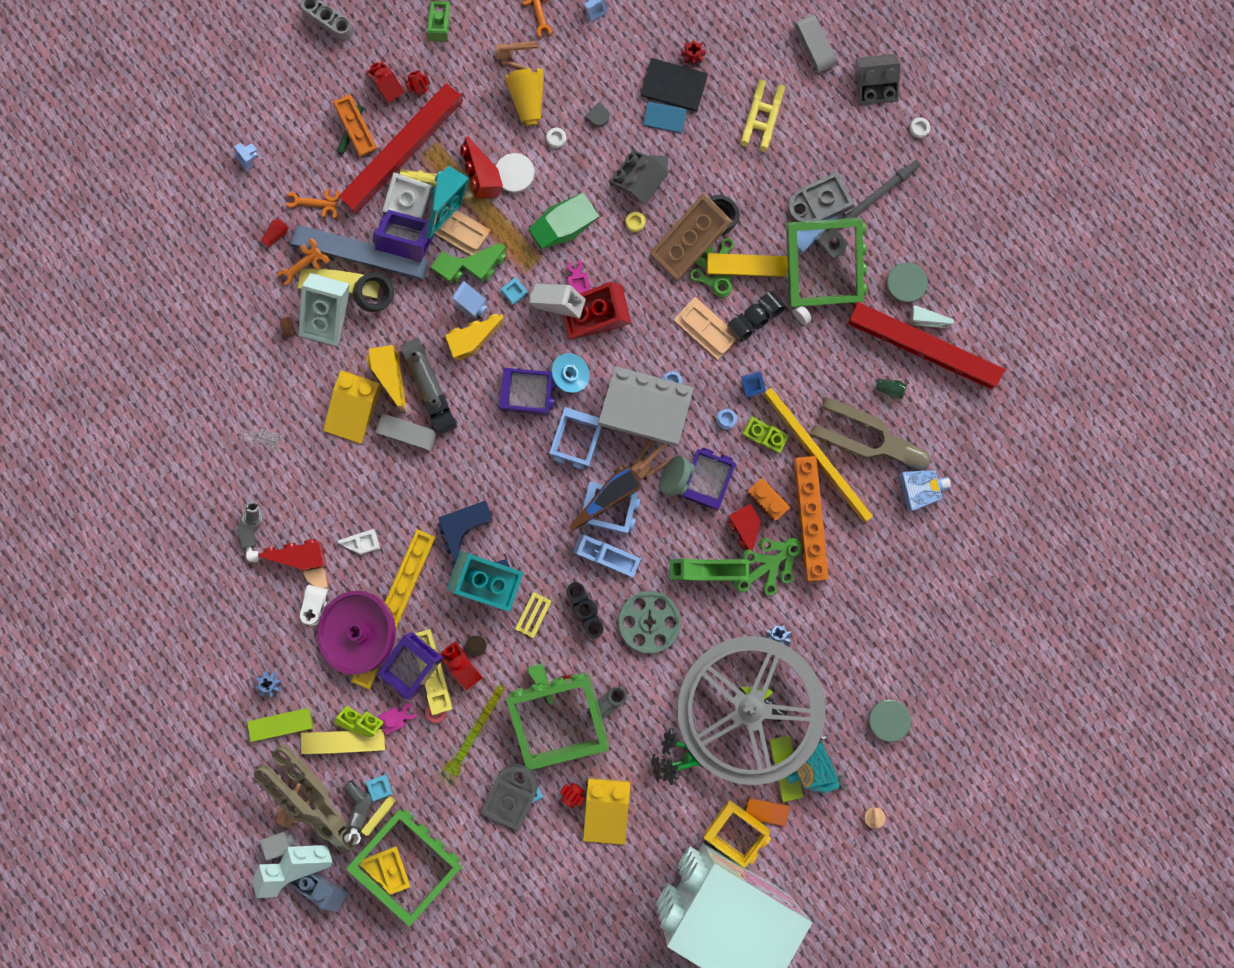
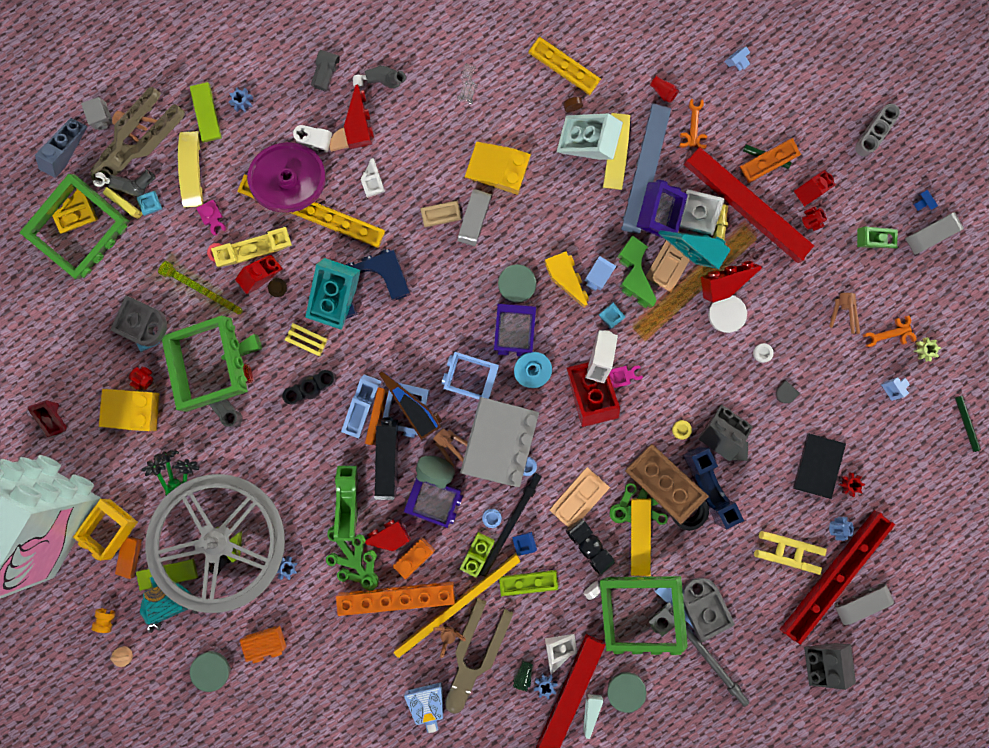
camera: 90 degrees right, 5 degrees up
light aqua arch [252,845,332,898] -> none
orange bar [277,238,330,285] -> none
lime slope [334,705,384,737] -> none
black tyre [353,272,394,312] -> none
yellow slope [366,345,407,413] -> none
dark purple window [377,632,444,700] -> none
dark grey piece [400,337,458,435] -> none
yellow cone [504,68,544,126] -> none
piece [528,192,599,250] -> none
sand green wedge [619,591,681,653] -> none
dark azure slope [644,102,687,133] -> none
white tile [910,118,930,139] -> none
none -> dark red slope [27,400,67,437]
none -> light orange wheel [91,608,116,633]
none -> orange brick [239,625,287,664]
none -> dark grey piece [311,50,340,91]
none -> orange tile [365,387,389,445]
none -> black slope [374,417,398,500]
none -> tan tile [420,201,462,227]
none -> nougat plant [433,625,466,658]
none -> black bar [479,473,542,577]
none -> sand green tile [498,264,536,303]
none -> lime tile [499,570,558,596]
none -> yellow tile [528,36,601,95]
none -> medium blue gear [534,673,557,699]
none -> white slope [545,634,577,675]
none -> dark blue arch [683,447,744,530]
none -> red tile [779,510,896,645]
none -> medium blue gear [829,517,854,541]

